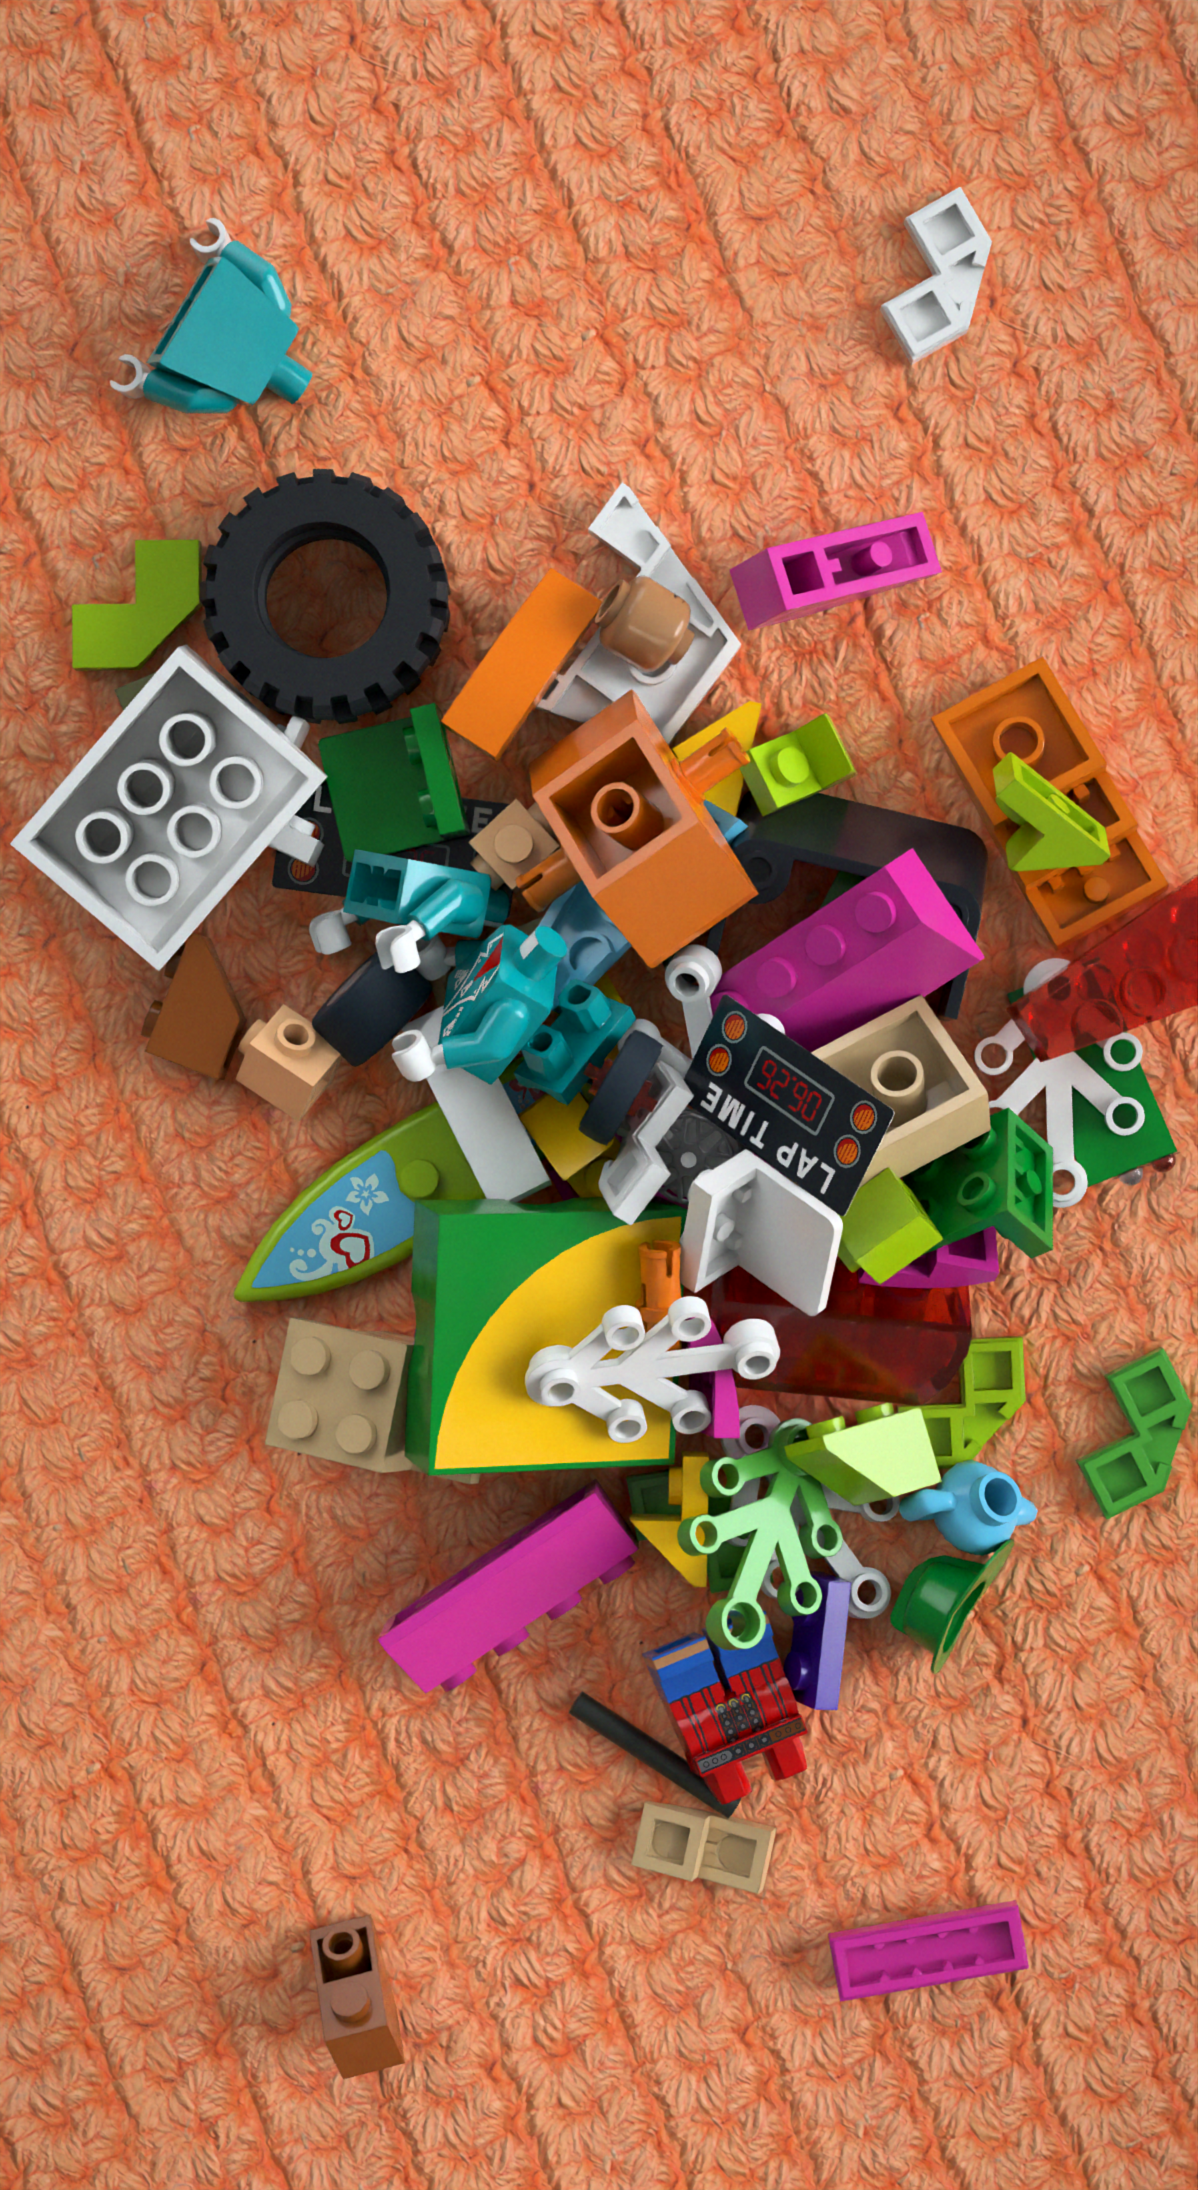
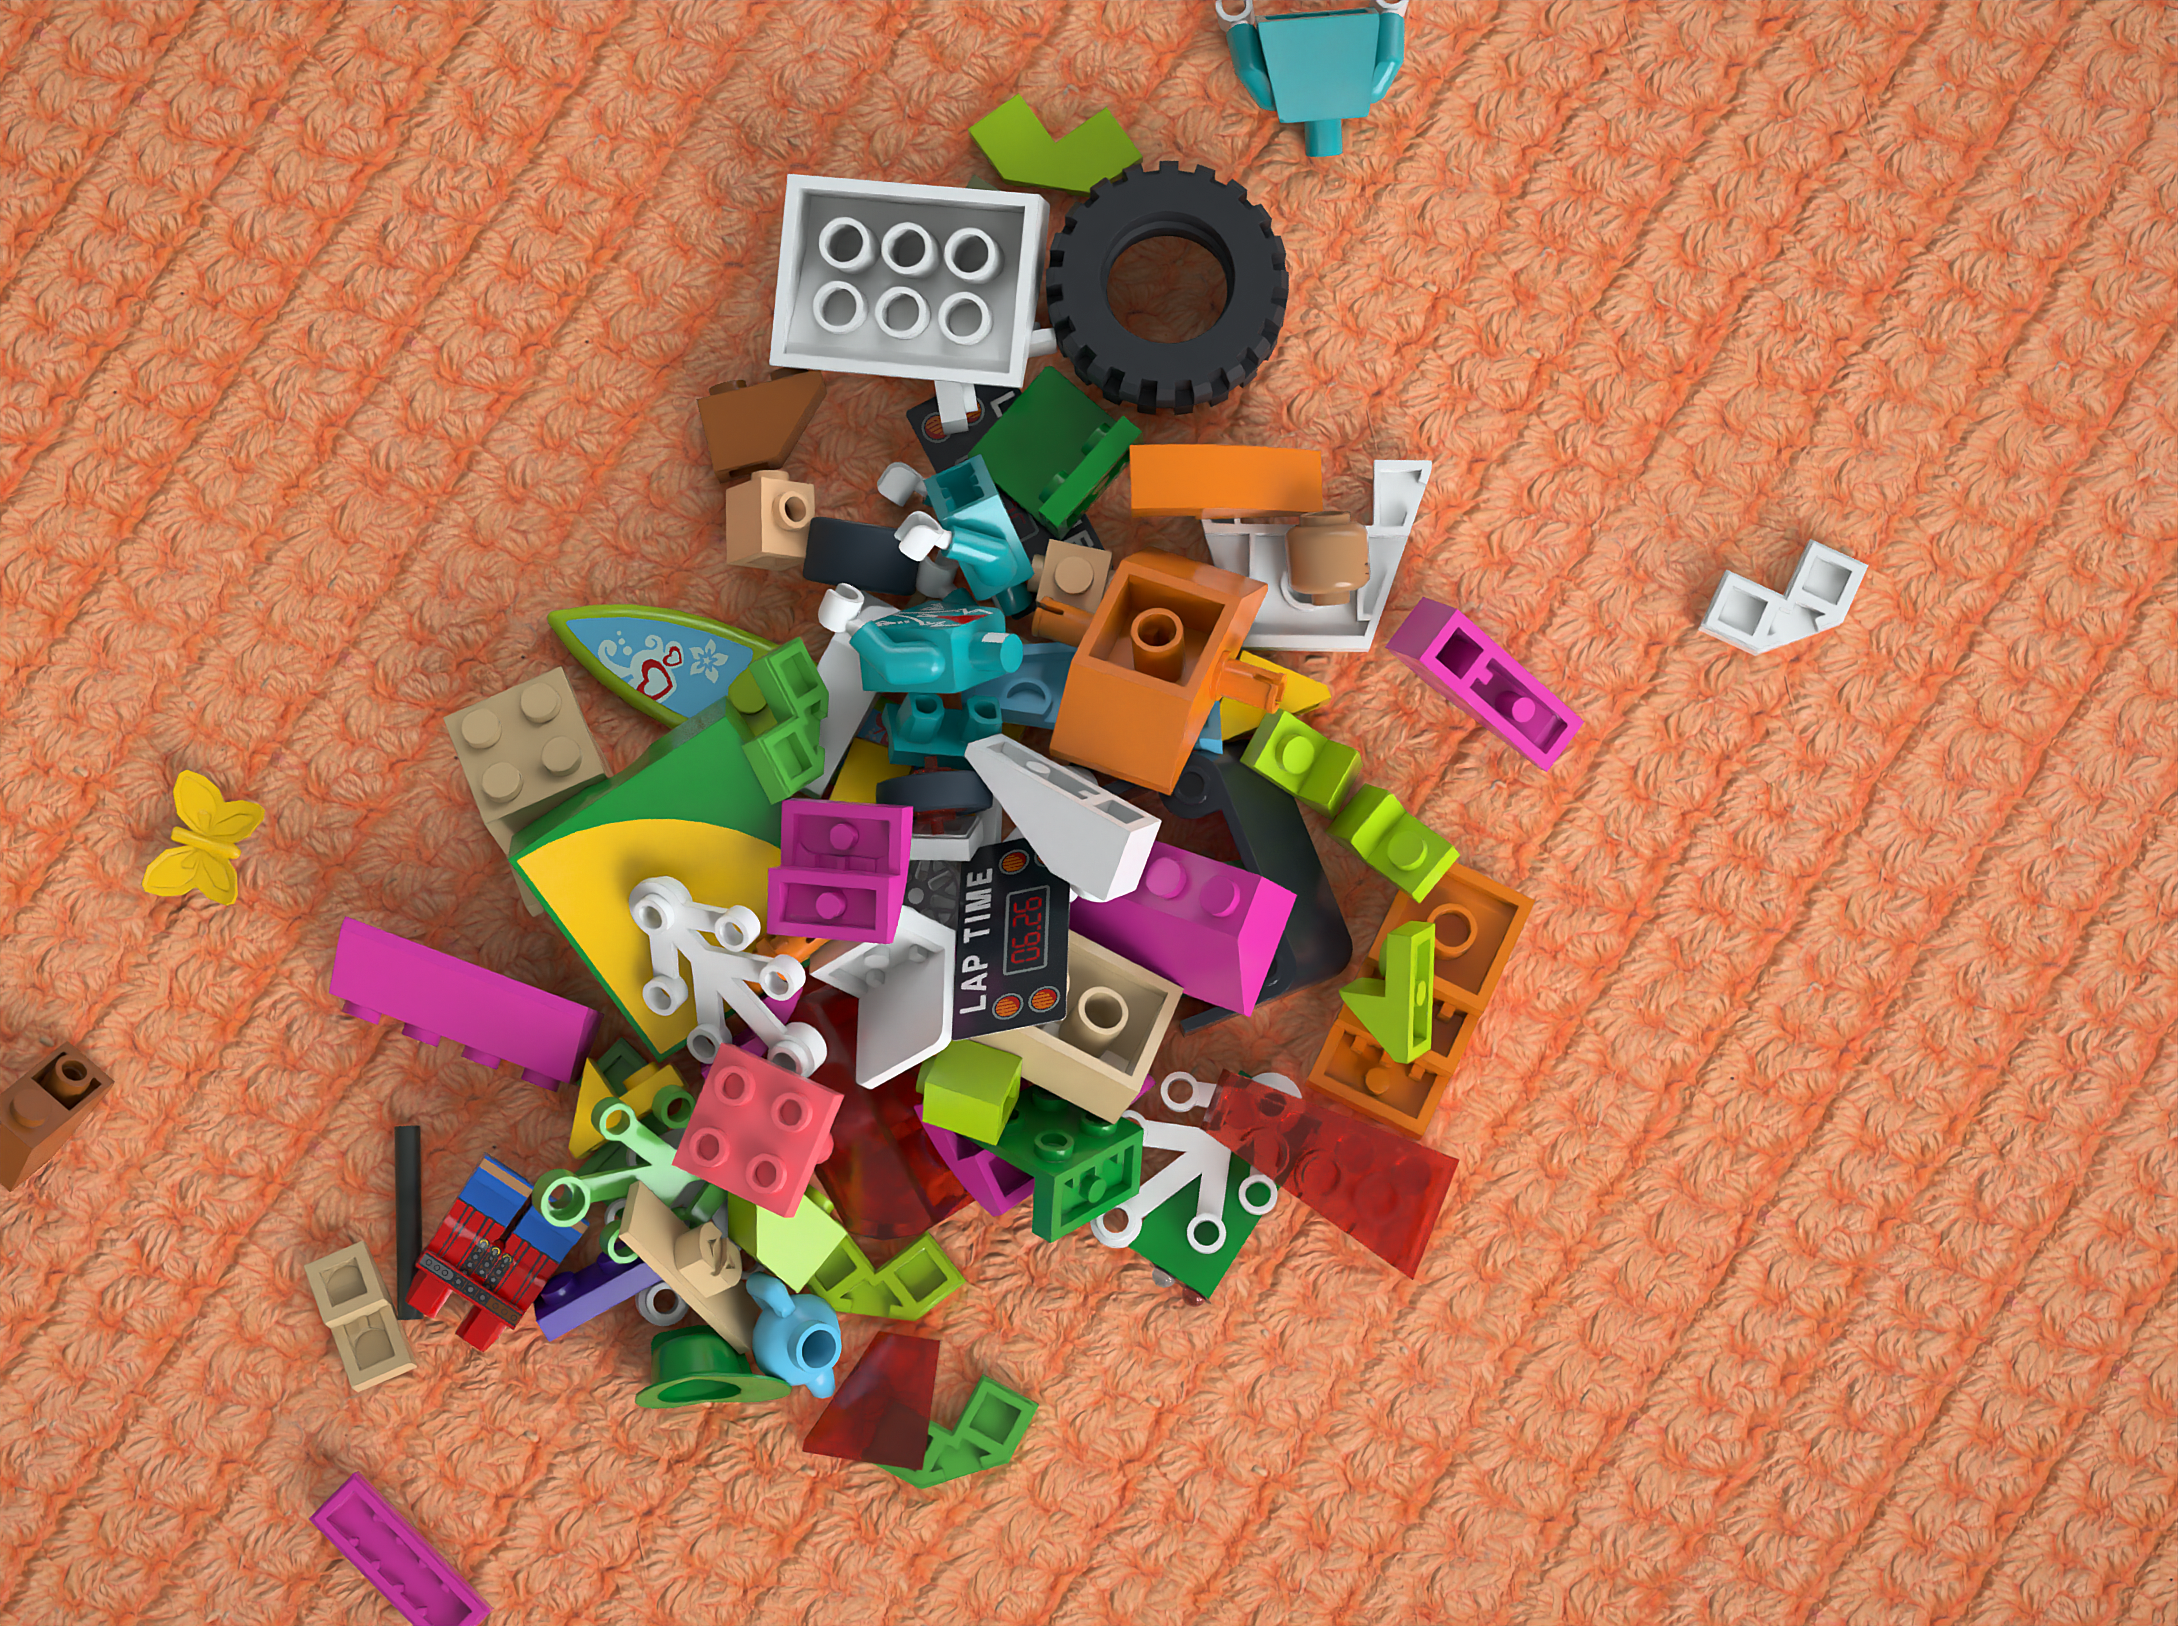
camera: 60 degrees right, 5 degrees down
none -> yellow piece [141,769,265,906]
none -> tan piece [618,1180,759,1355]
none -> coral plate [671,1043,844,1218]
none -> bright green tile [741,637,829,805]
none -> dark pink slope [767,798,913,944]
none -> clear red slope [802,1330,943,1470]
none -> white slope [964,733,1162,902]
none -> lime slope [1324,783,1460,904]

